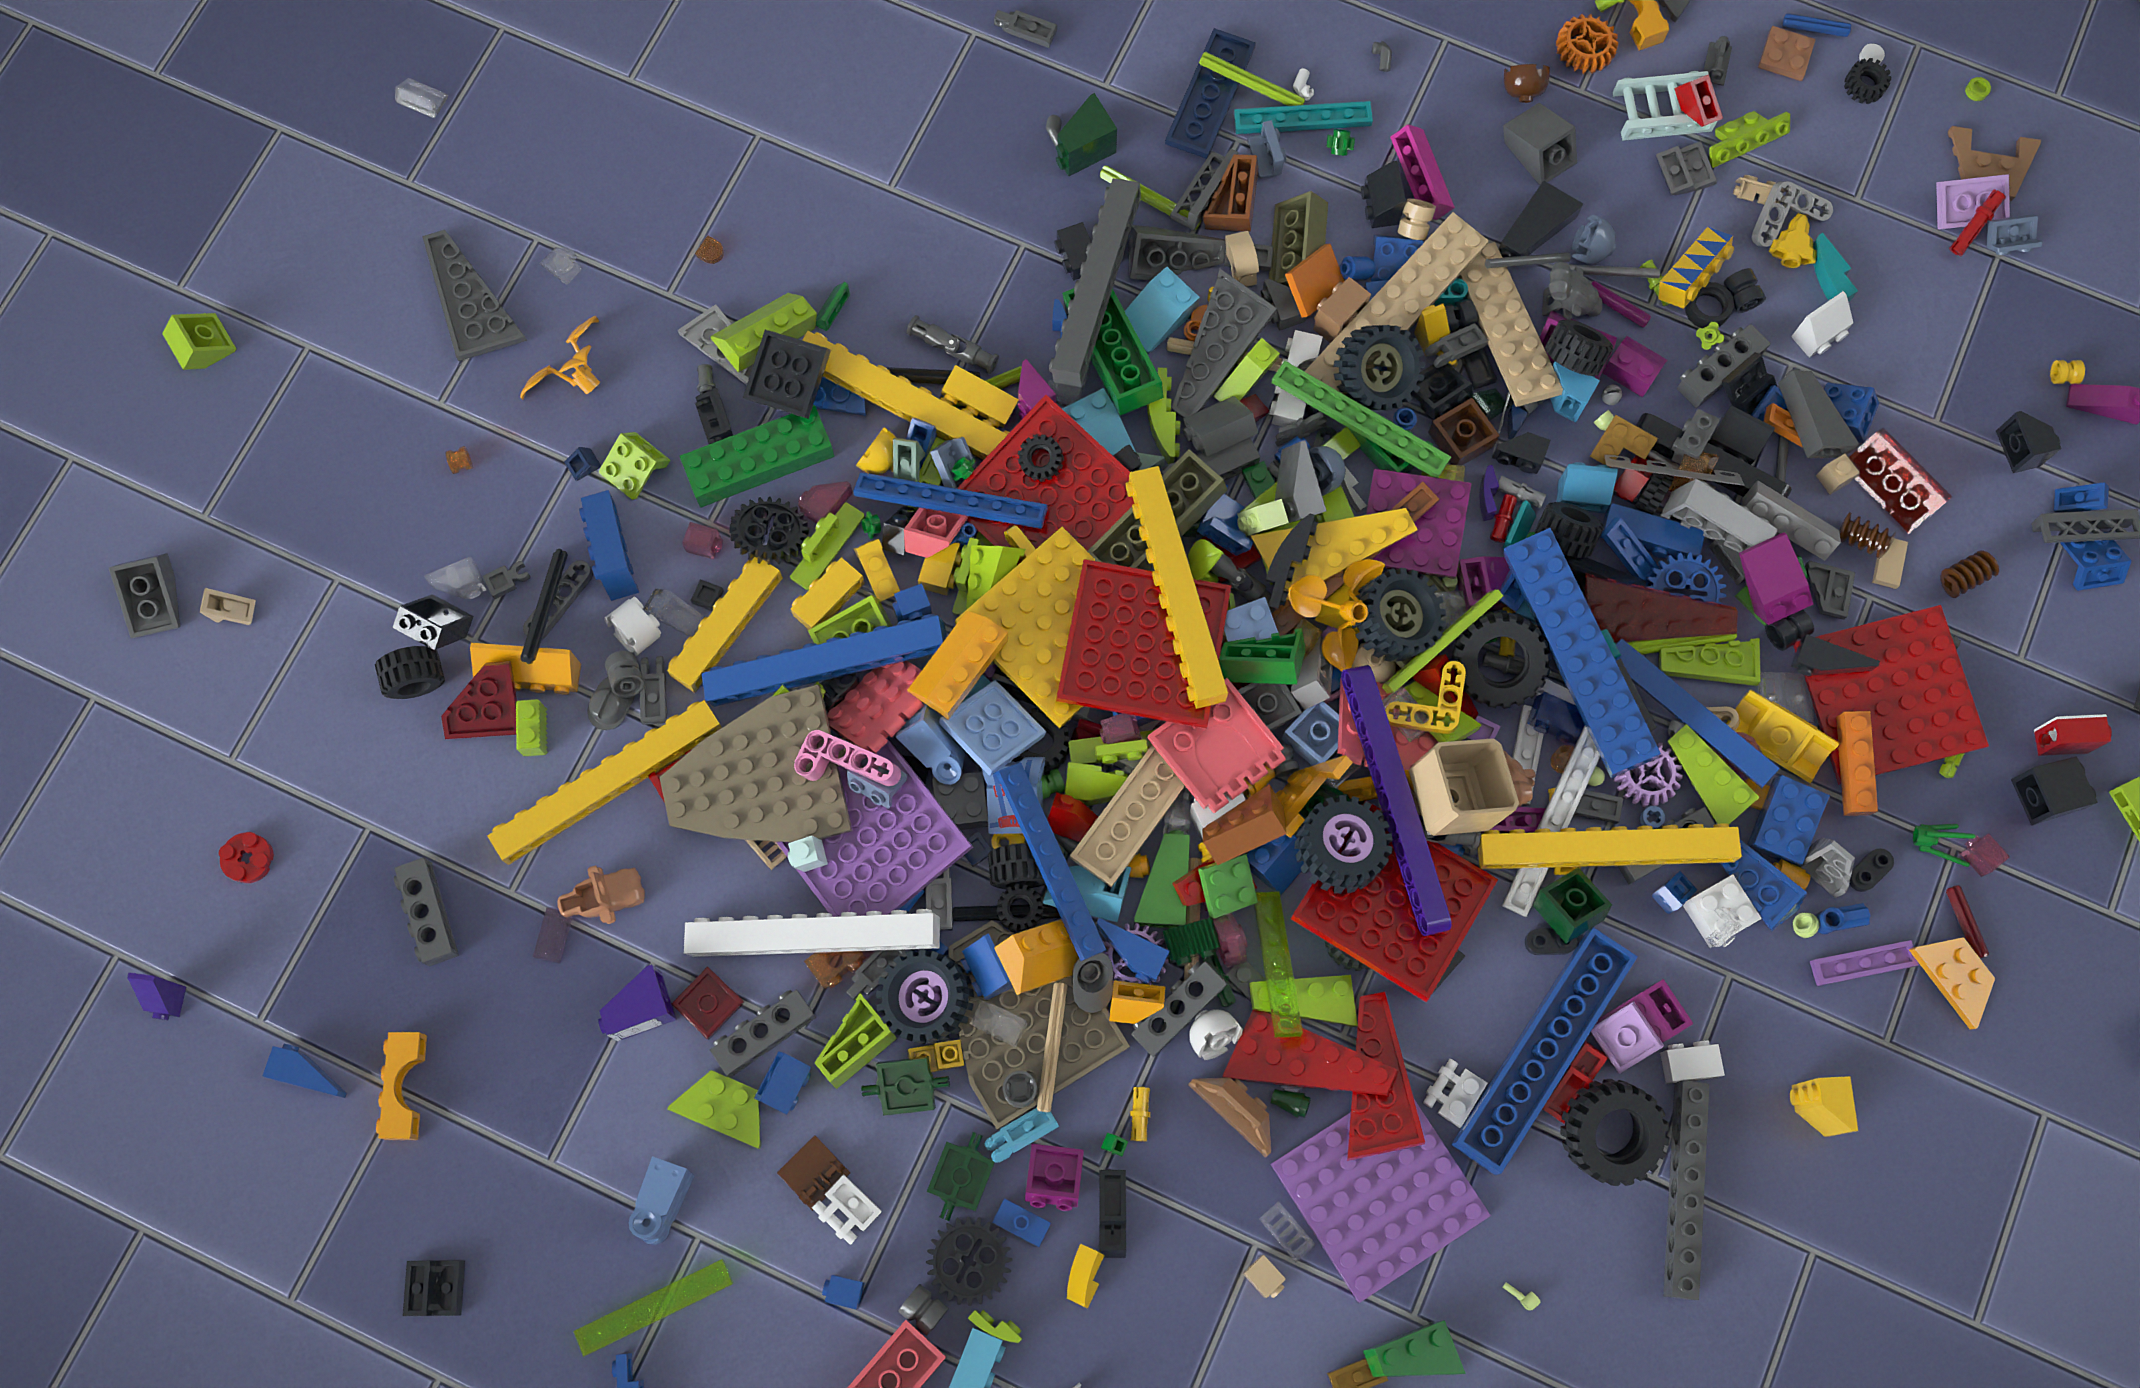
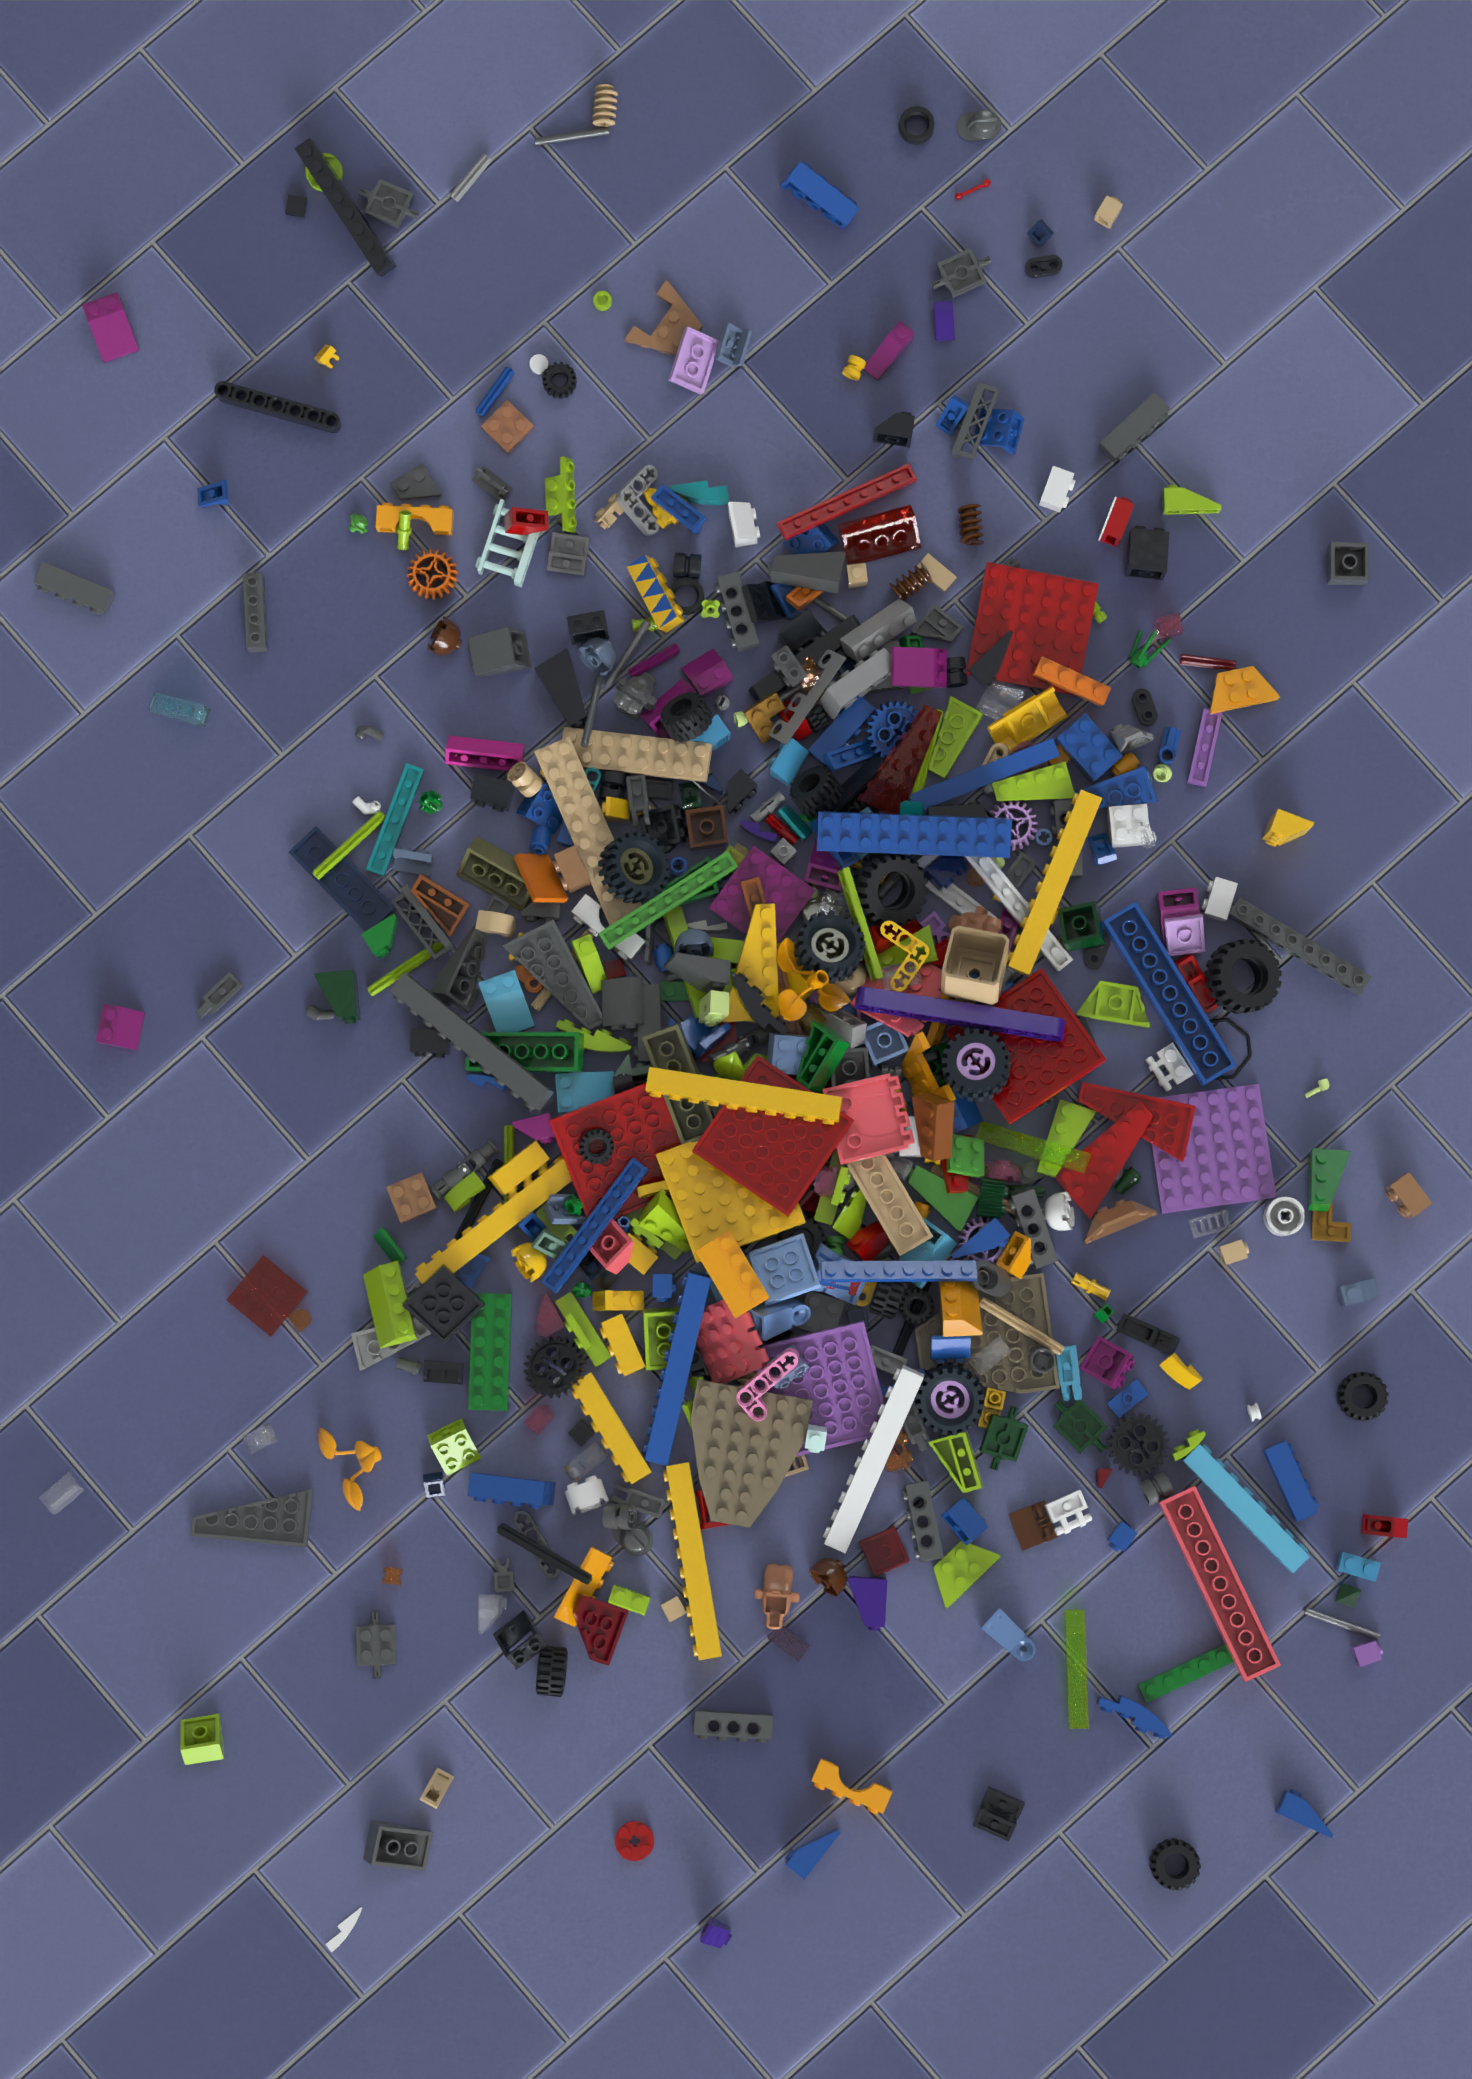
camera: 65 degrees left, 10 degrees up
red pin [1949,189,2006,257] -> none
none -> clear red plate [227,1255,308,1337]
none -> white sticker [326,1907,362,1952]
none -> dark grey plate [356,1611,396,1679]
none -> green slope [361,914,399,958]
none -> medium nougat brick [386,1172,438,1224]
none -> lime slope [444,1171,485,1213]
none -> black window [567,610,609,645]
none -> blue piece [650,484,706,534]
none -> tan tile [661,1596,687,1622]
none -> light grey brick [770,838,797,867]
none -> red tile [776,463,917,541]
none -> reddish brown cylinder [809,1558,847,1597]
none -> white brick [1039,466,1076,513]
none -> lime wing [1076,981,1150,1028]
none -> dark red slope [1096,1468,1113,1488]
none -> black piece [1209,1018,1252,1080]
none -> white brick [1263,1197,1305,1236]

